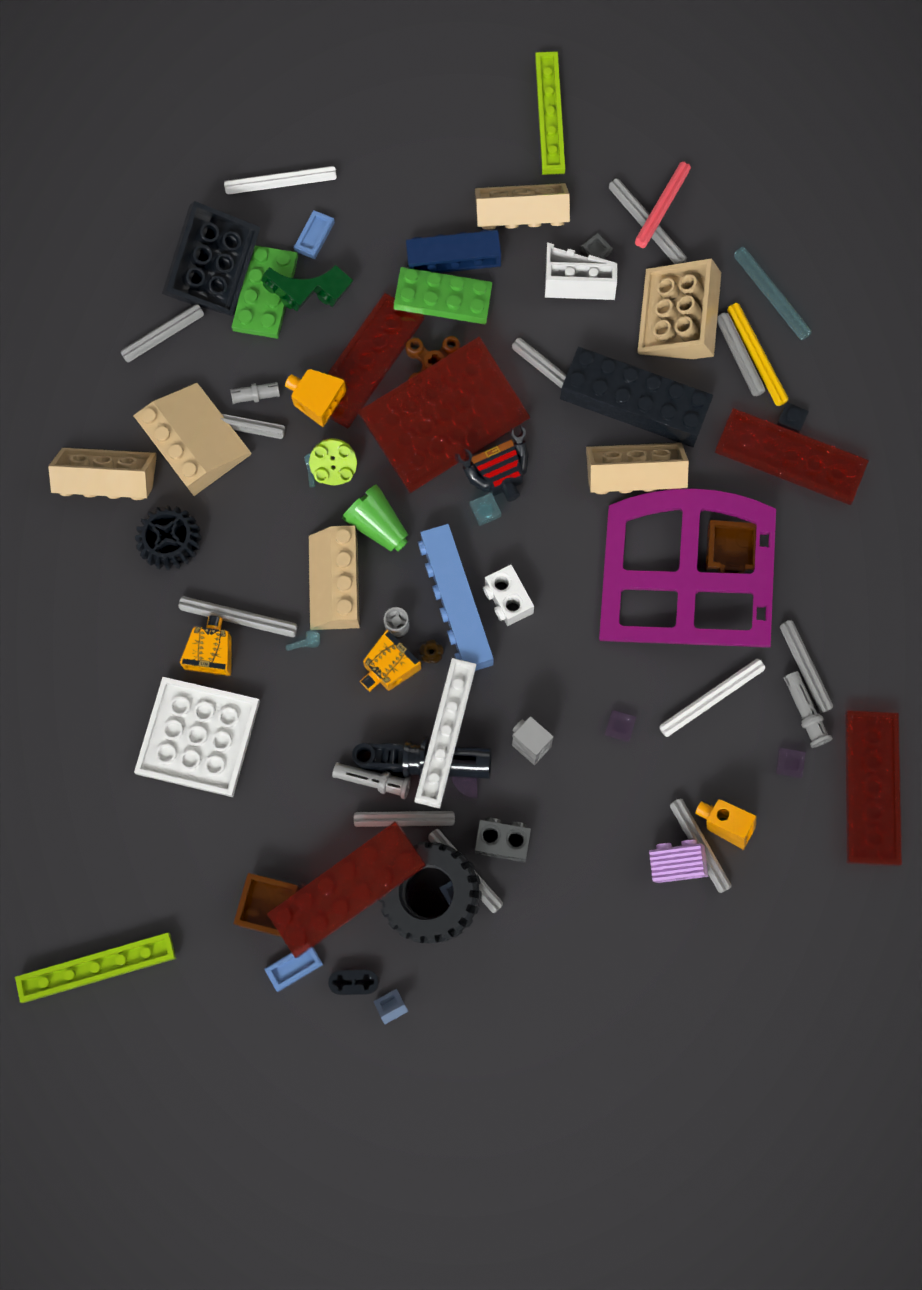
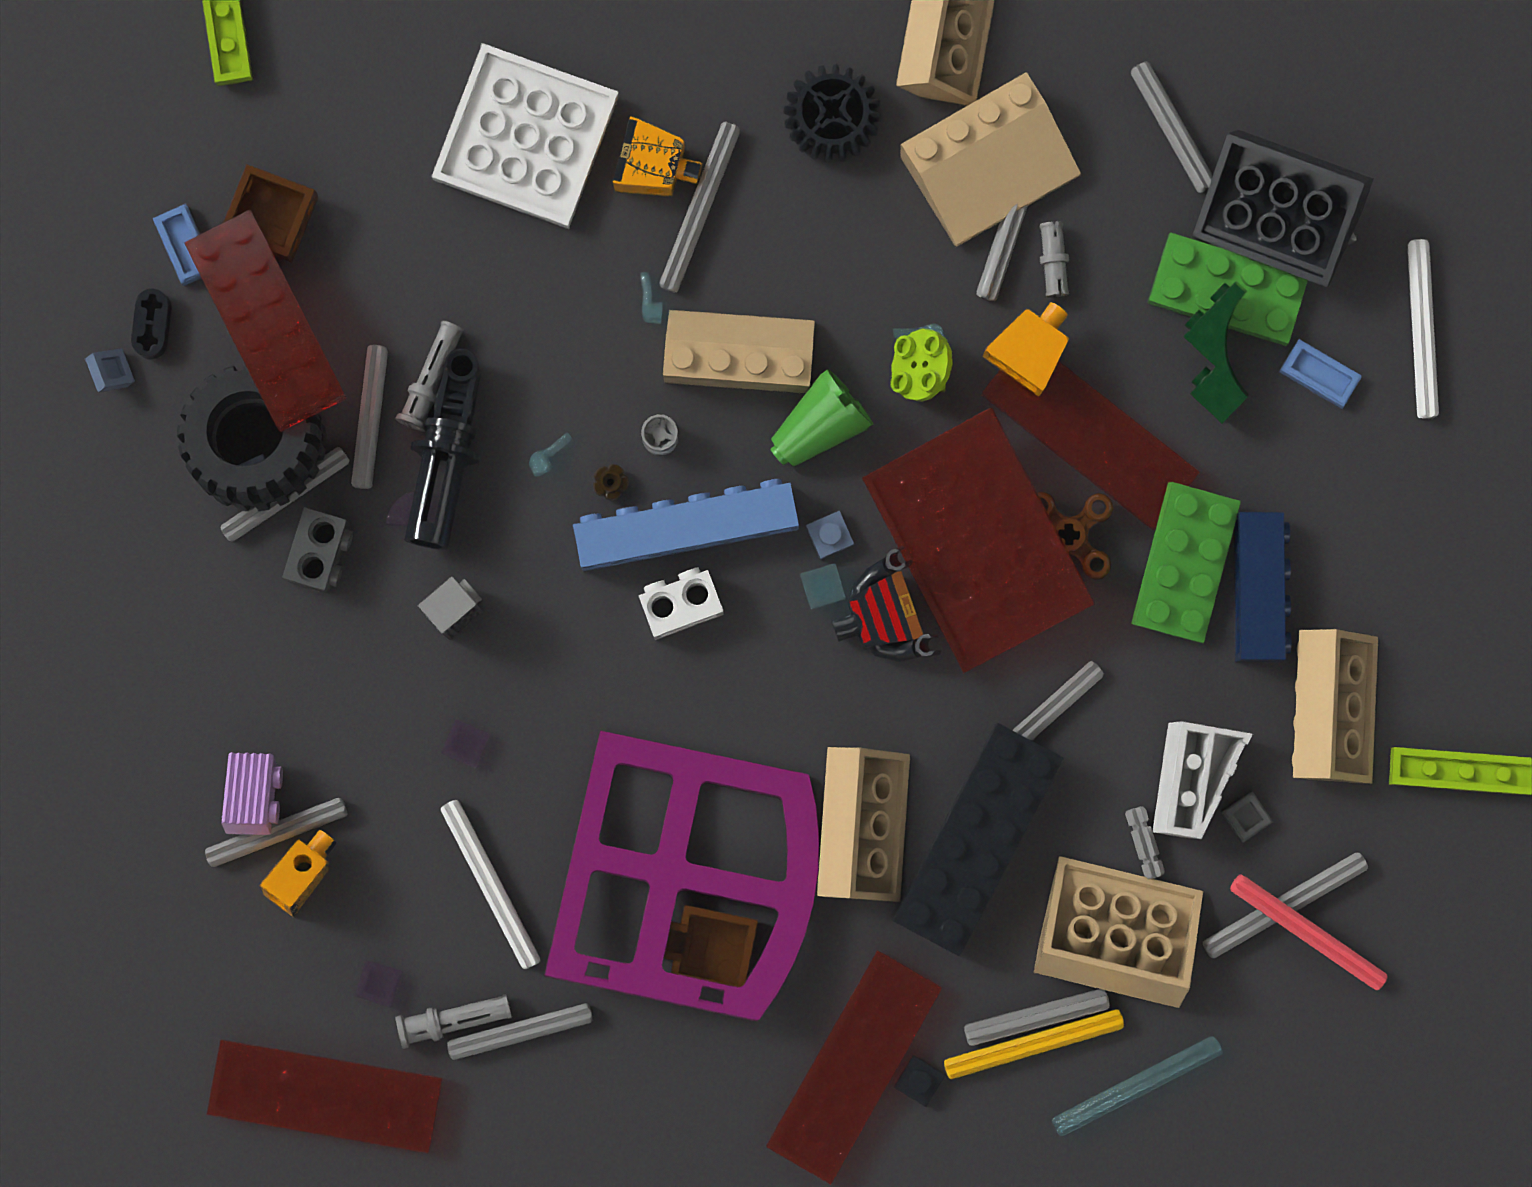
camera: 90 degrees right, 10 degrees up
light orange torso [360,630,421,692] -> none
white tile [415,658,476,808] -> none
none -> clear light blue hand [529,432,572,477]
none -> sand blue plate [806,511,854,560]
none -> light grey axle [1125,806,1165,879]

